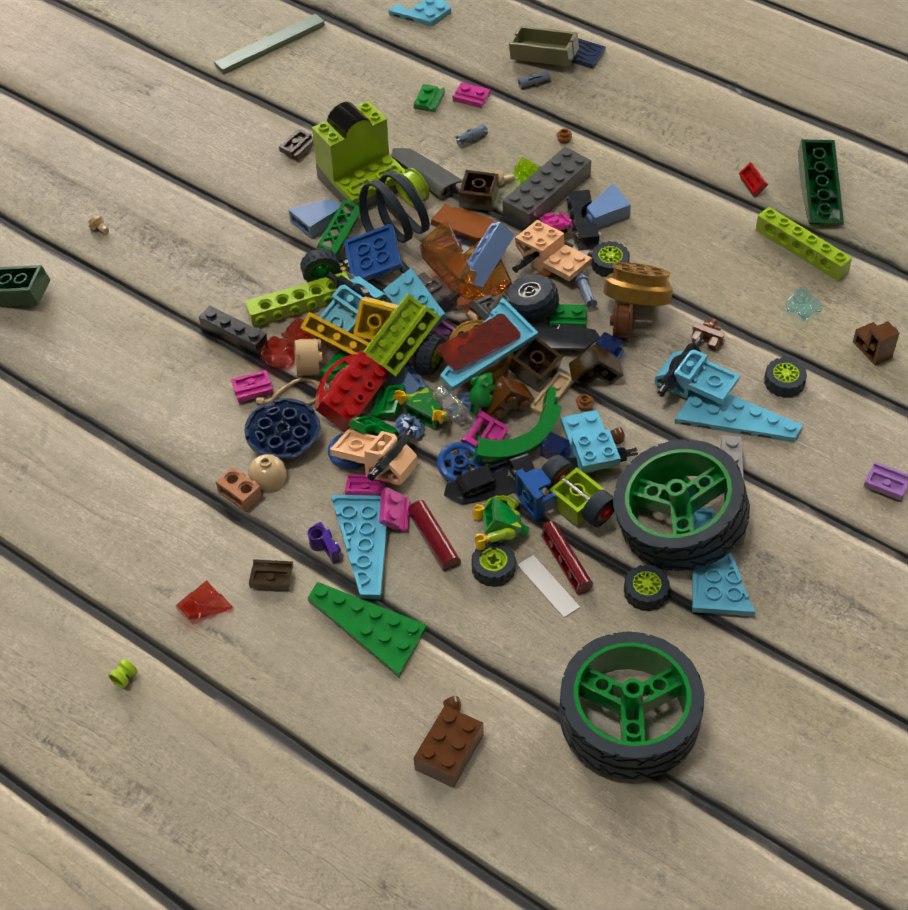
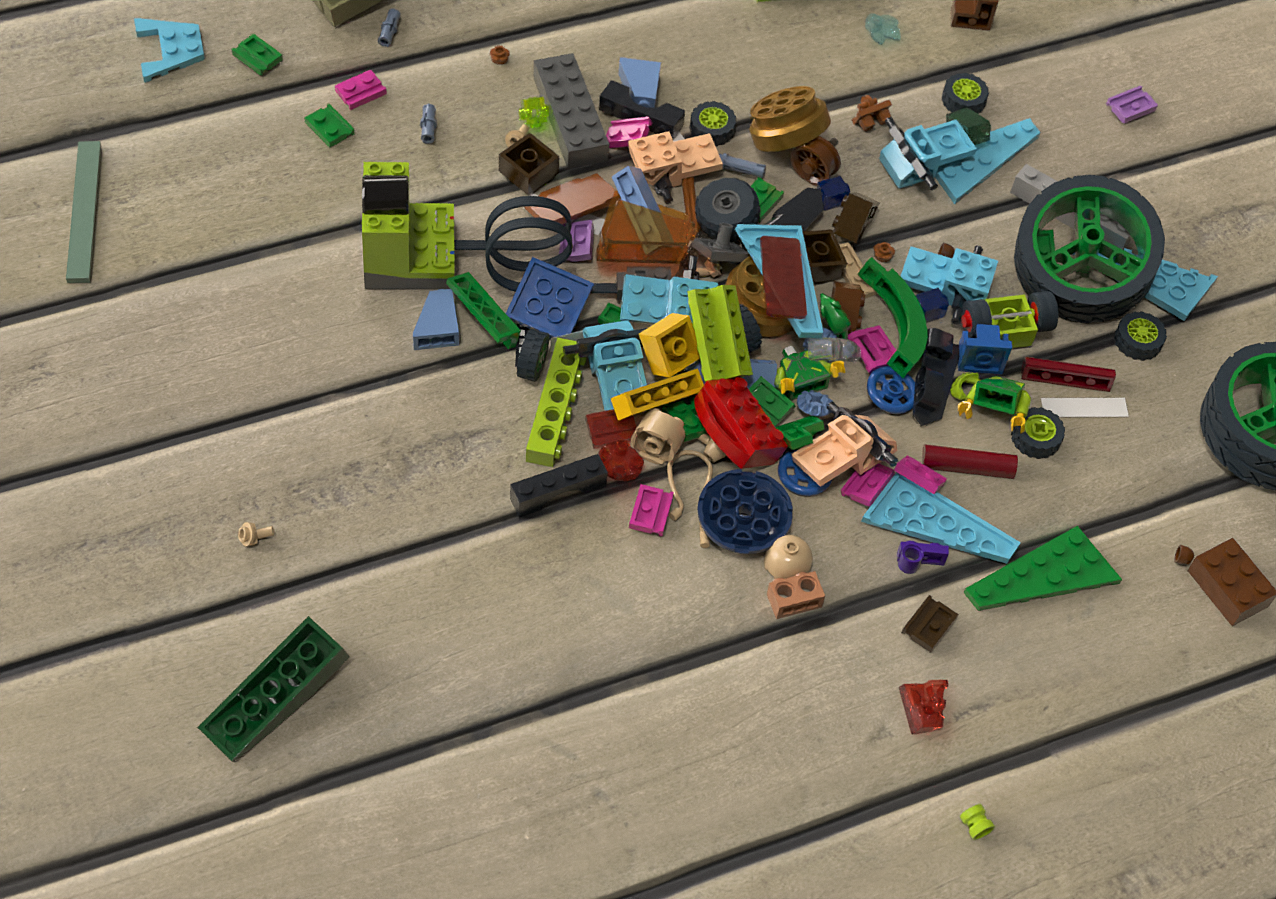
camera: 65 degrees left, 5 degrees up
dark brown plate [279,129,314,160] -> none
dark grey panel [391,148,462,199] -> none
lime wheel [395,168,430,207] -> none
none -> green plate [231,33,283,76]
none -> clear green brick [946,107,991,145]

